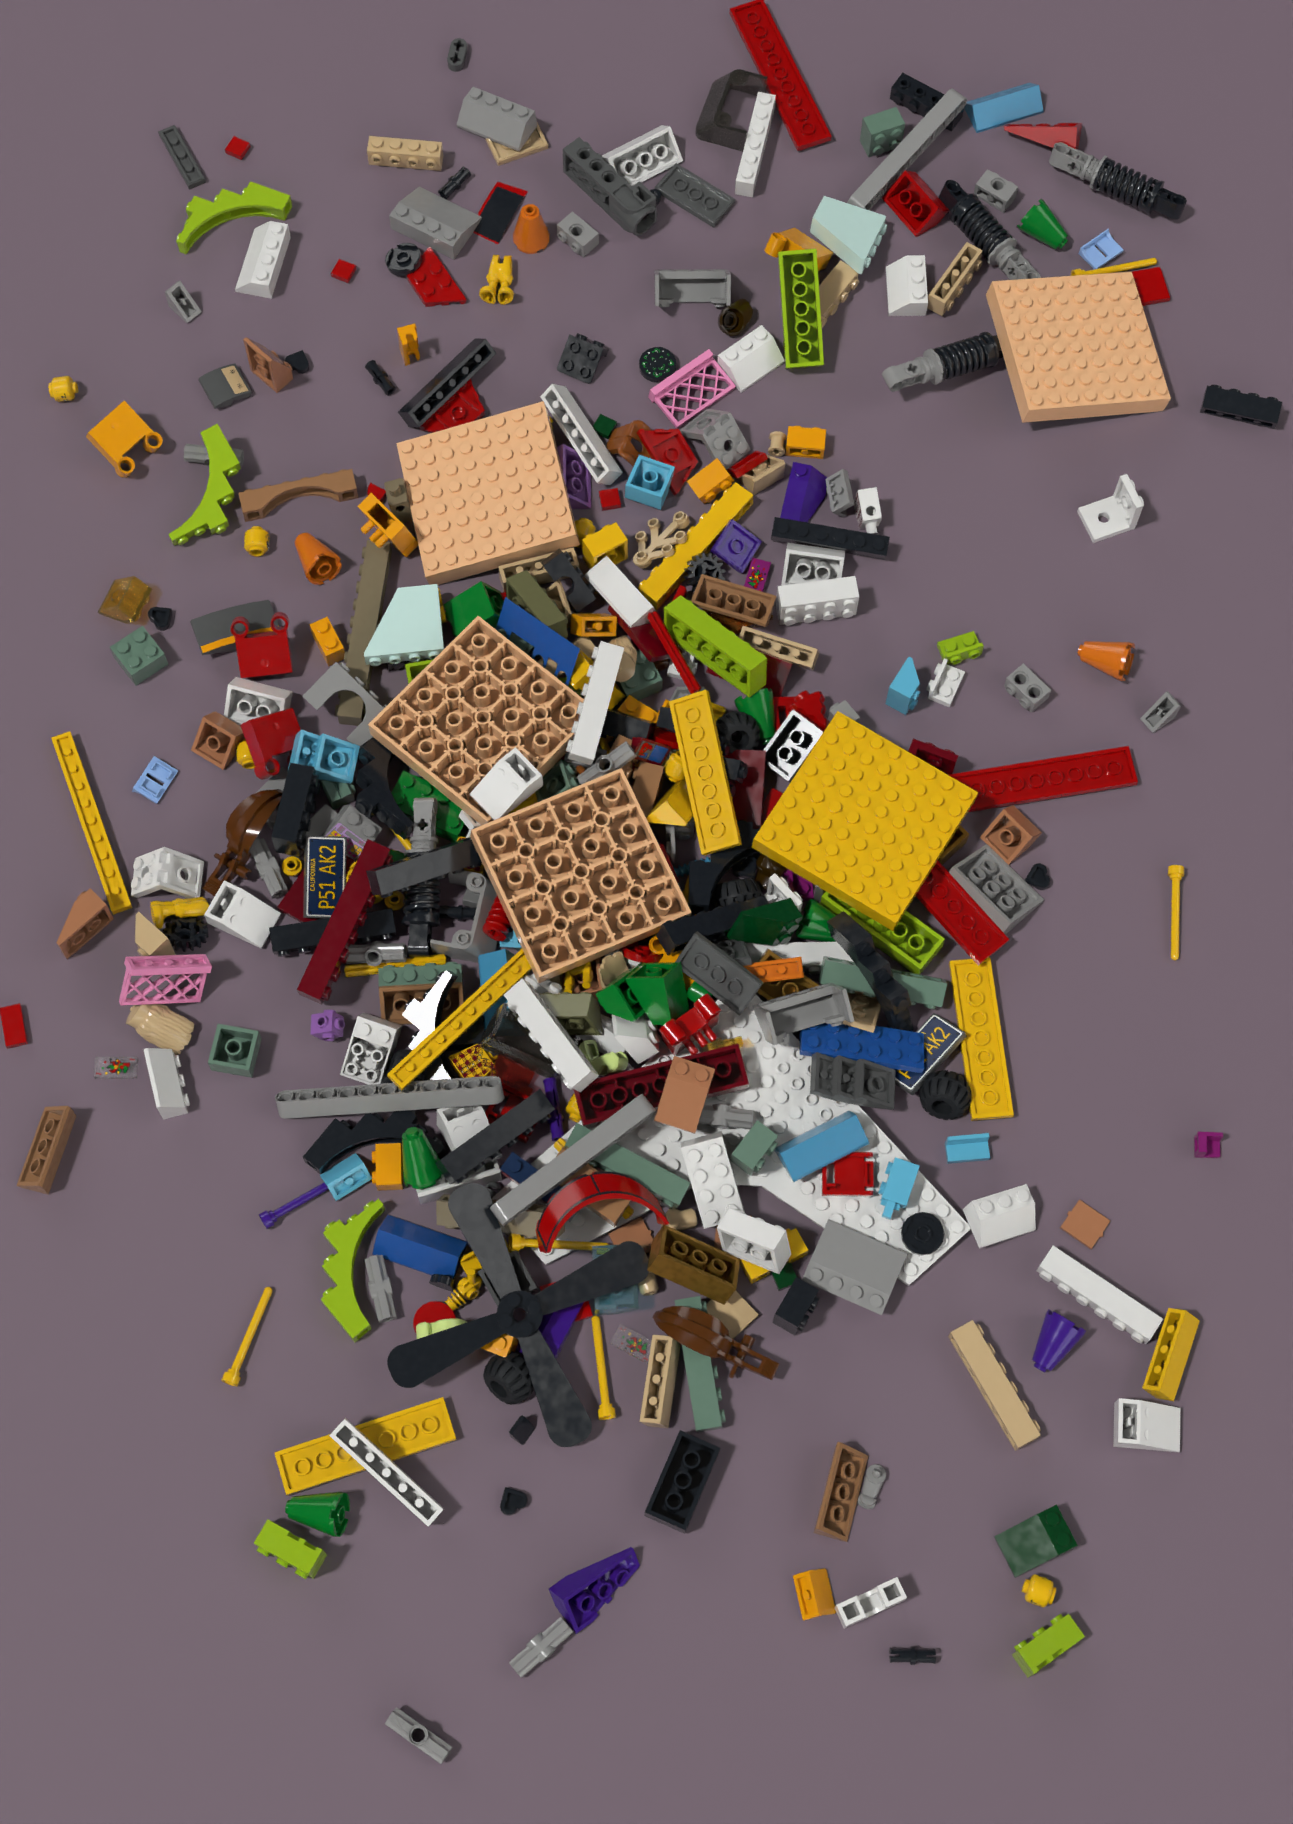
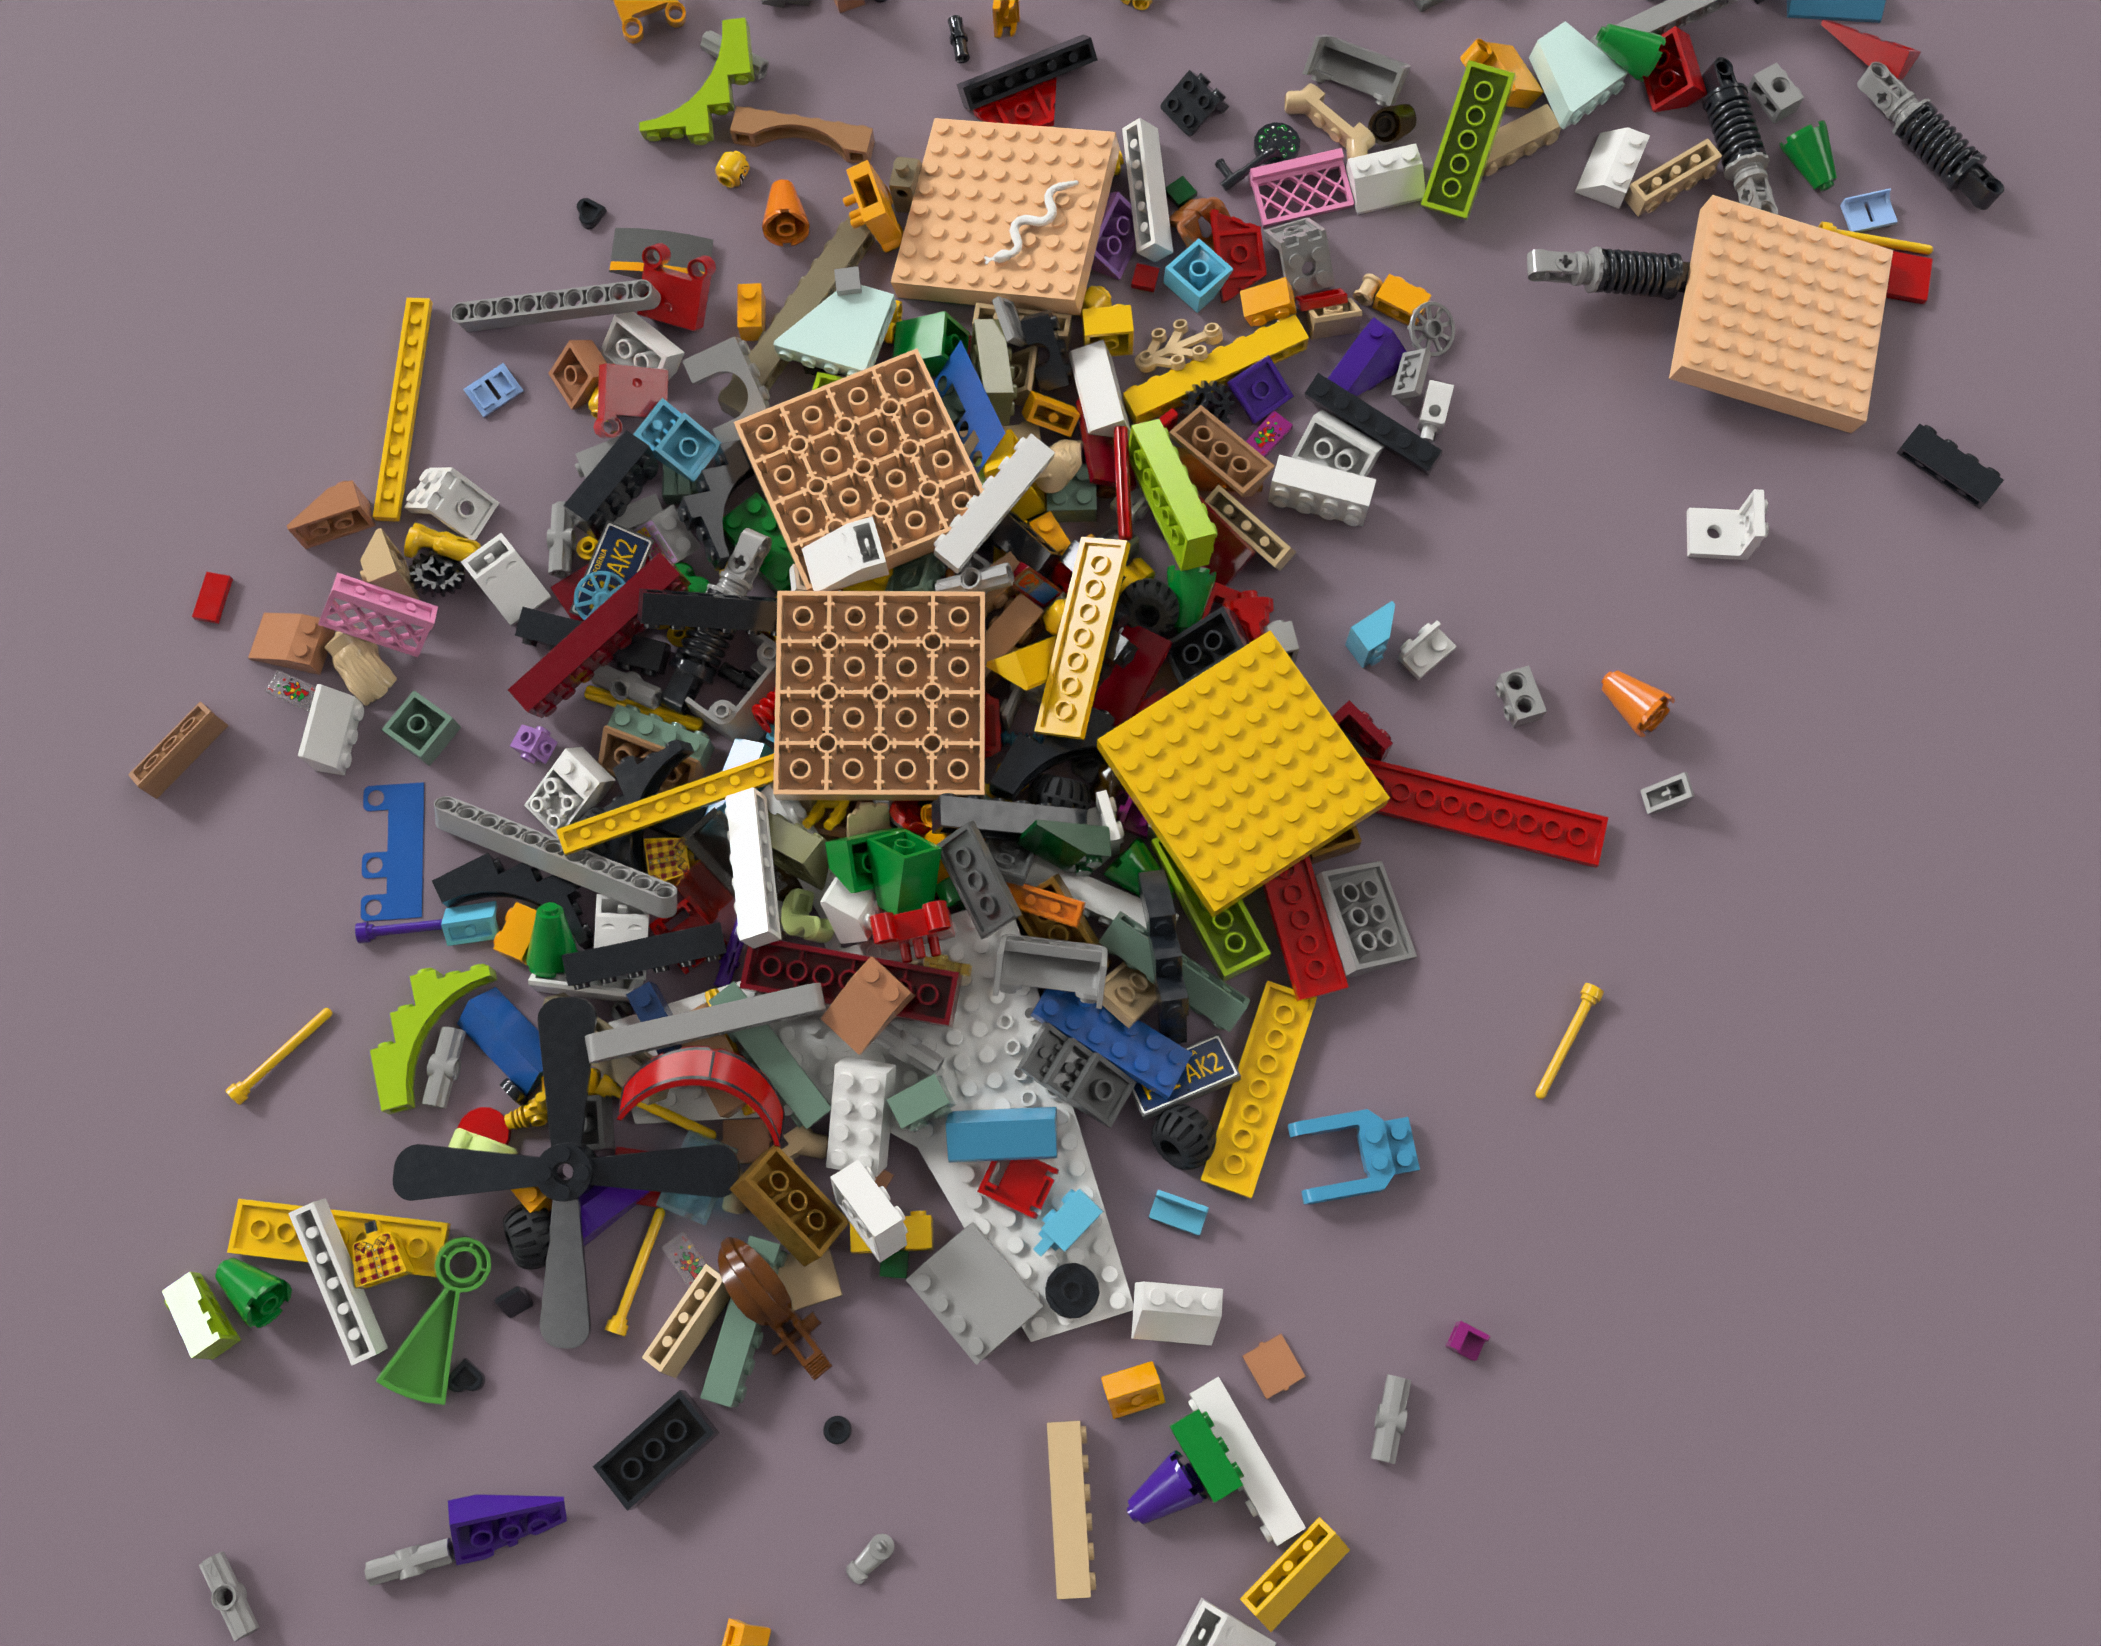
camera: 30 degrees right, 5 degrees up
clear yellow slope [98,576,152,624] -> none
sand green brick [110,626,168,686] -> none
reddish brown piece [202,789,283,896] -> none
red tile [367,482,386,502] -> none
black brick [773,1277,820,1336] -> none
medium nougat slope [814,1442,868,1542] -> none
lime bracket [937,631,984,665] -> none
nougat slope [980,805,1042,865] -> none
black tile [1025,863,1050,890] -> none
none -> nougat slope [248,613,335,675]
none -> torso [353,1220,414,1289]
none -> blue piece [361,782,424,921]
none -> bright green piece [376,1237,491,1405]
none -> light grey beam [450,279,661,332]
none -> medium azure wheel [574,571,625,620]
none -> black tile [823,1416,852,1444]
none -> light grey tile [834,266,862,296]
none -> white animal [984,180,1078,265]
none -> light grey tile [992,296,1027,347]
none -> light orange panel [1101,1361,1166,1419]
none -> green slope [1169,1409,1244,1503]
none -> black piece [1215,138,1283,191]
none -> tan plate [1285,83,1375,160]
none -> dark azure plate [1288,1109,1420,1205]
none -> light grey piece [1371,1374,1411,1464]
none -> light grey wheel [1407,301,1455,357]
none -> green cone [1596,24,1666,82]

